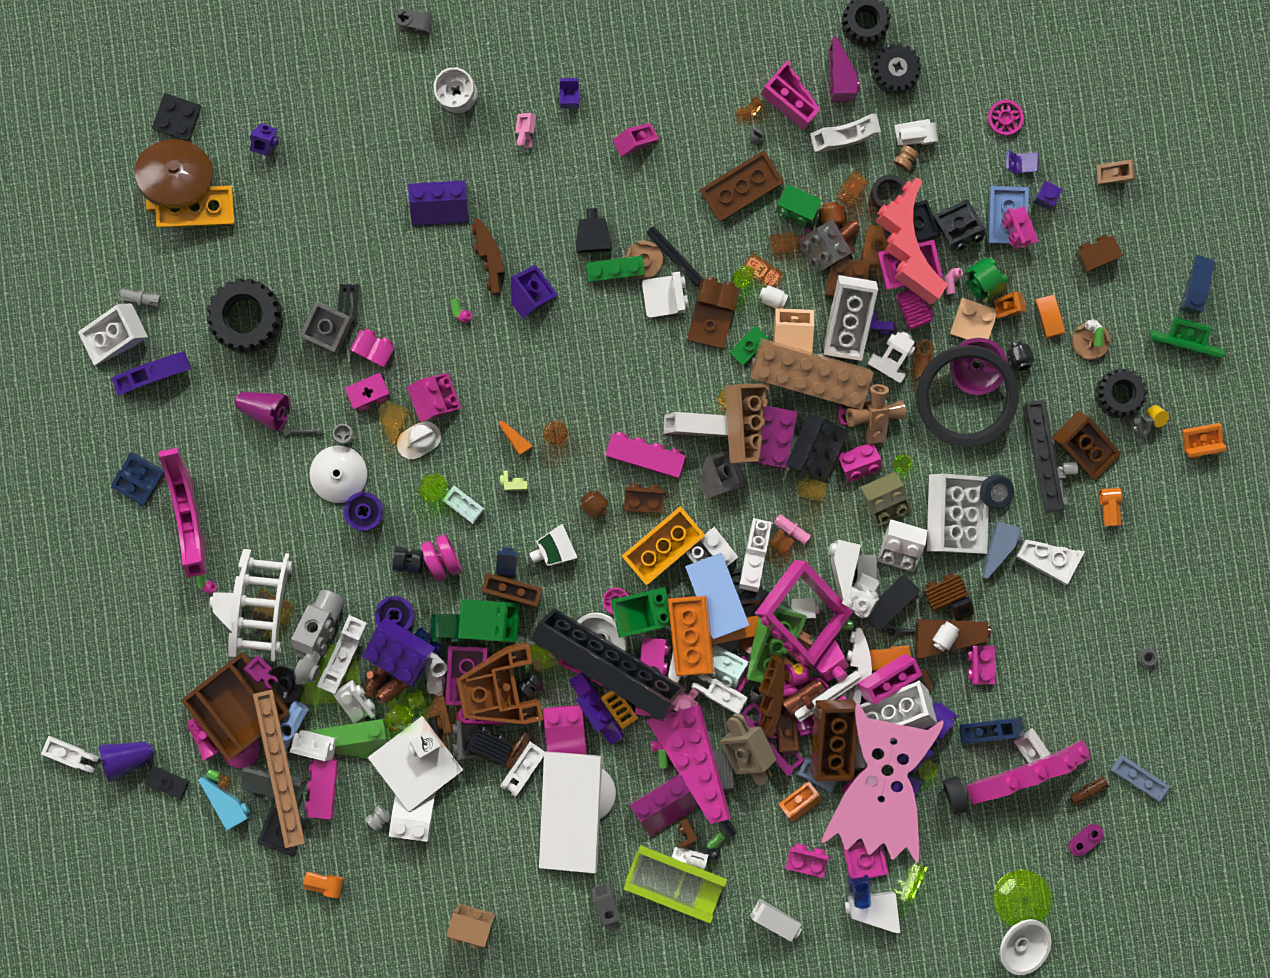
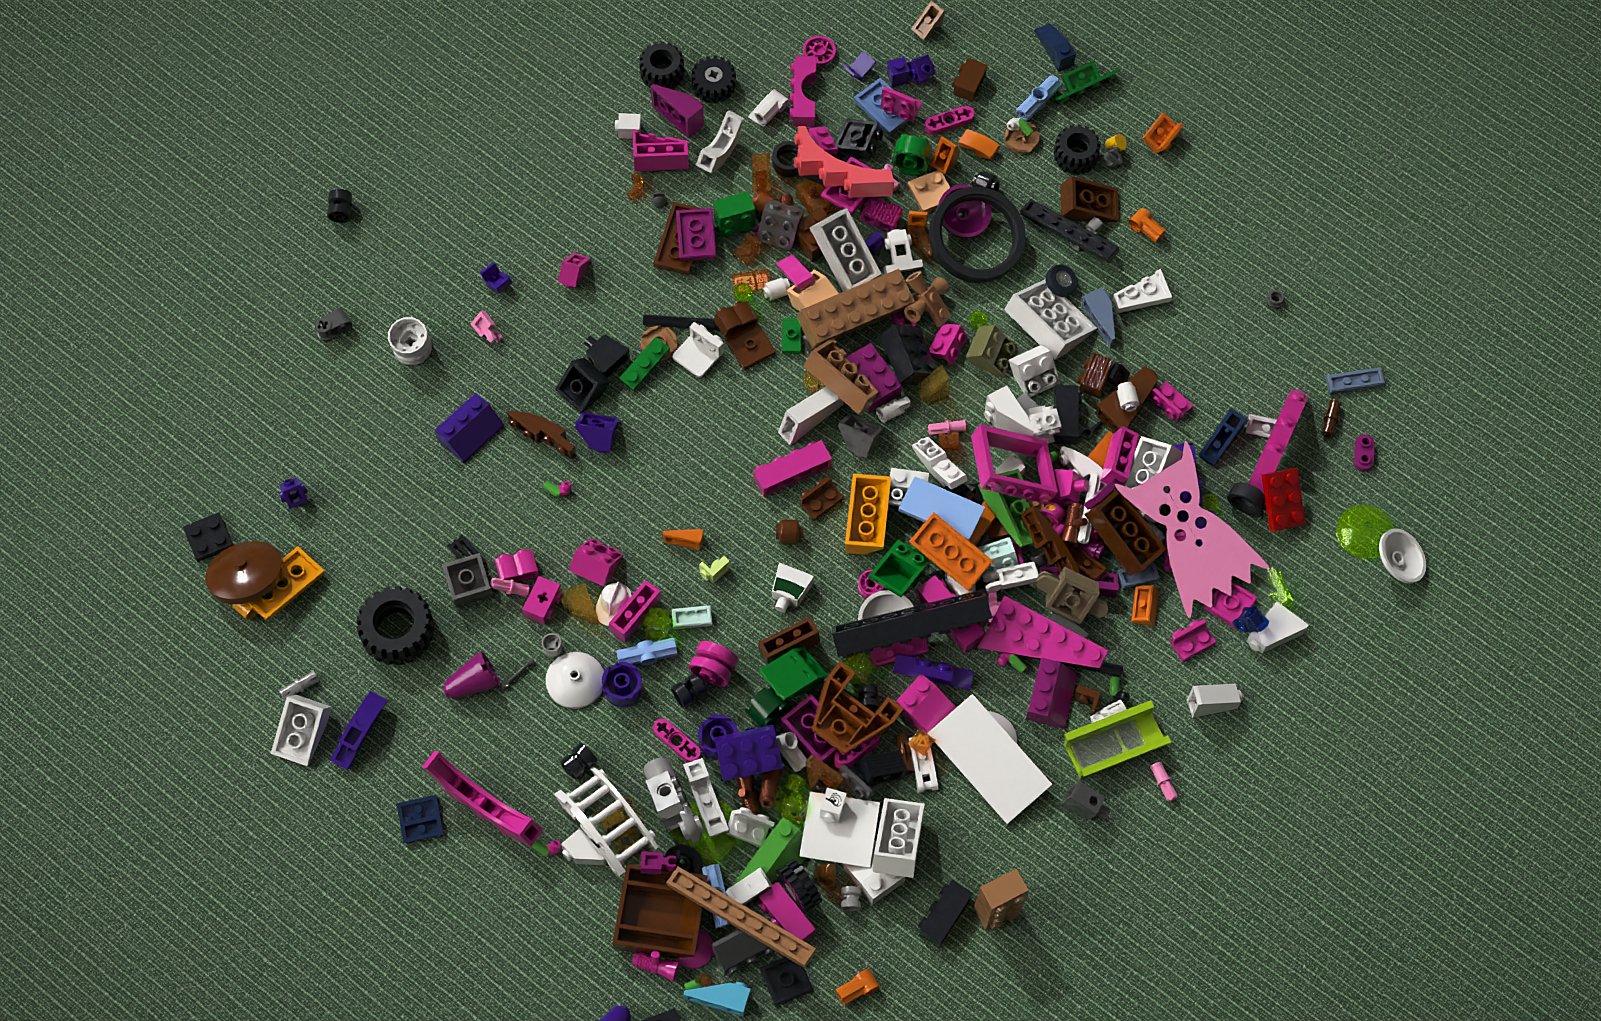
camera: 40 degrees left, 20 degrees down
dark blue slope [496,547,519,577] -> none
clear orange head [543,421,568,446] -> none
light orange slope [601,690,638,729] -> none
medium nougat wheel [893,145,919,172] -> none
none -> bright pink axle [490,578,529,597]
none -> black slope [555,358,611,413]
none -> black wheel [559,743,598,781]
none -> dark pink brick [609,580,661,643]
none -> white brick [615,113,641,139]
none -> light blue piece [616,638,678,665]
none -> dark pink beam [653,719,701,763]
none -> magenta tile [676,208,716,262]
none -> dark pink tile [776,254,815,290]
none -> black wheel [776,859,822,913]
none -> dark pink arch [790,56,816,127]
none -> dark pink plate [808,127,838,155]
none -> clear orange brick [814,863,836,892]
none -> white brick [873,798,924,878]
none -> white hinge [876,396,911,423]
none -> dark purple brick [907,54,936,84]
none -> orange slope [907,211,927,231]
none -> clear orange tile [907,728,936,756]
none -> black brick [918,880,973,948]
none -> dark pink beam [925,106,974,135]
none -> light blue piece [1016,76,1062,121]
none -> magenta tile [1084,478,1120,509]
none -> bright pink axle [1150,762,1178,801]
none -> red plate [1261,468,1306,531]

